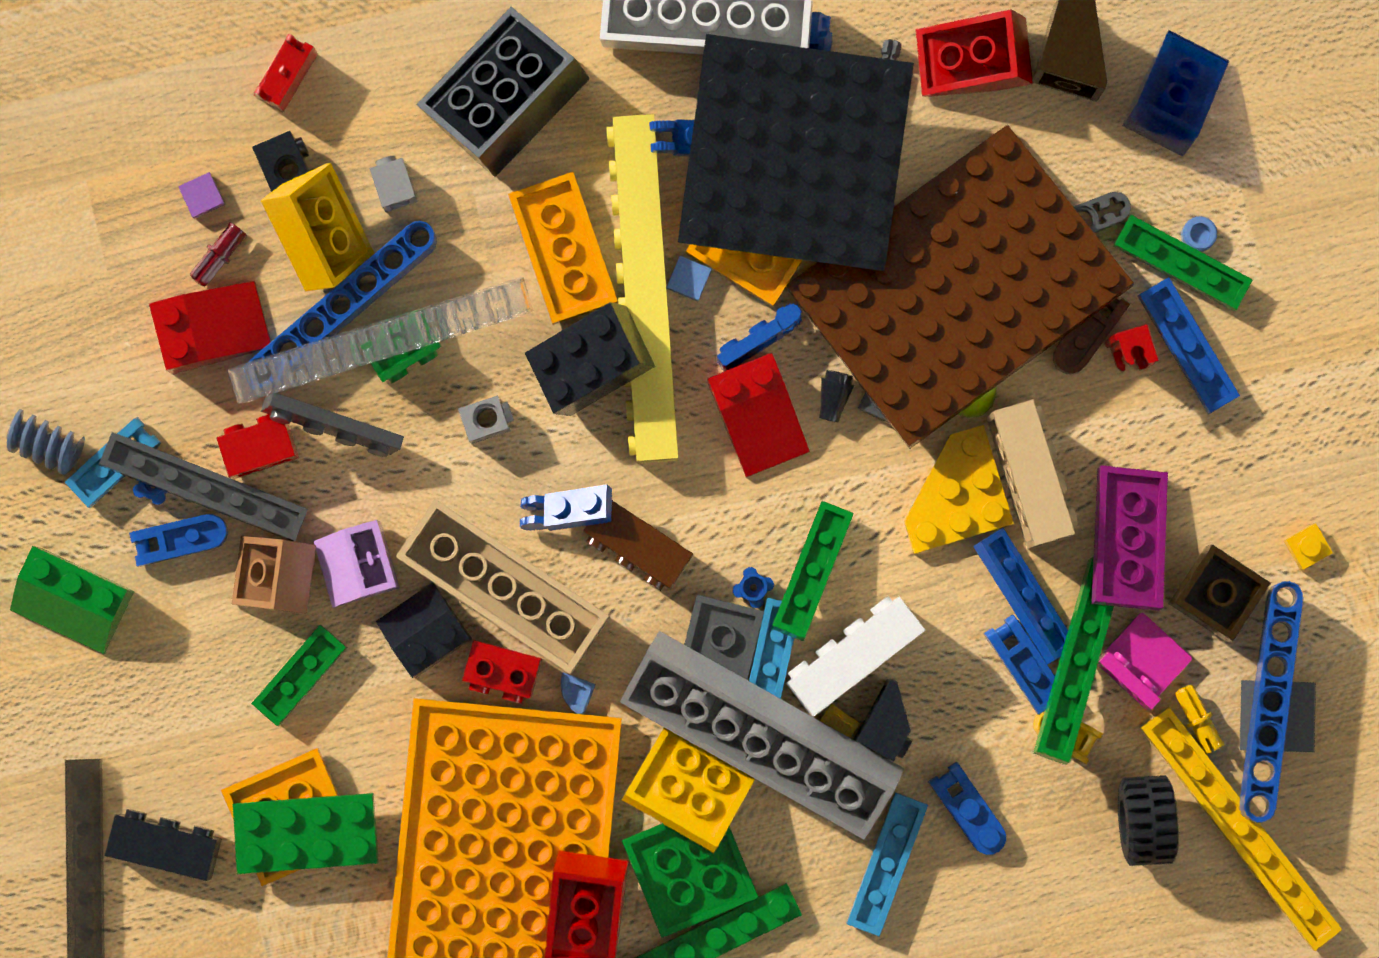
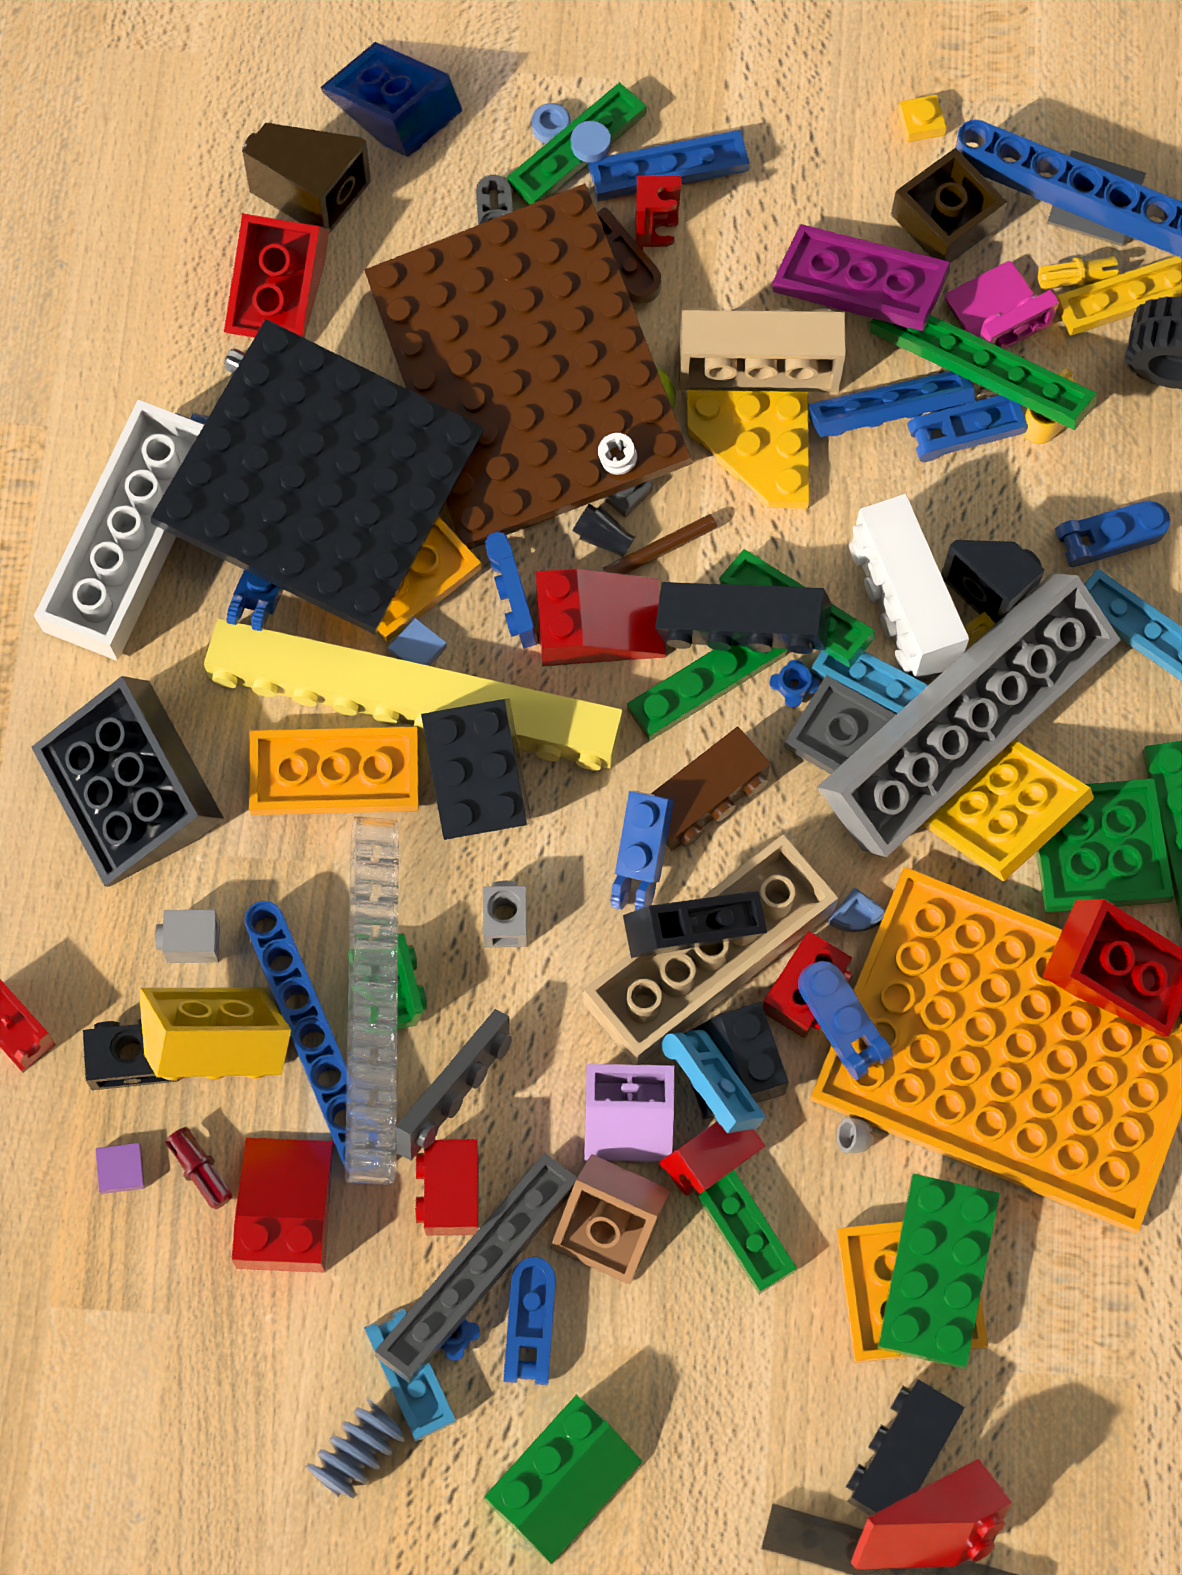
camera: 75 degrees left, 15 degrees down
none -> medium blue tile [571,121,610,162]
none -> white bush [598,433,637,475]
none -> reddish brown bar [603,514,717,574]
none -> black slope [623,891,767,958]
none -> green plate [627,646,787,741]
none -> black brick [655,582,832,654]
none -> red hinge [658,1121,766,1196]
none -> dark azure plate [662,1030,766,1133]
none -> blue plate [798,962,893,1080]
none -> light grey hinge [837,1118,874,1153]
none -> red slope [851,1458,1012,1569]

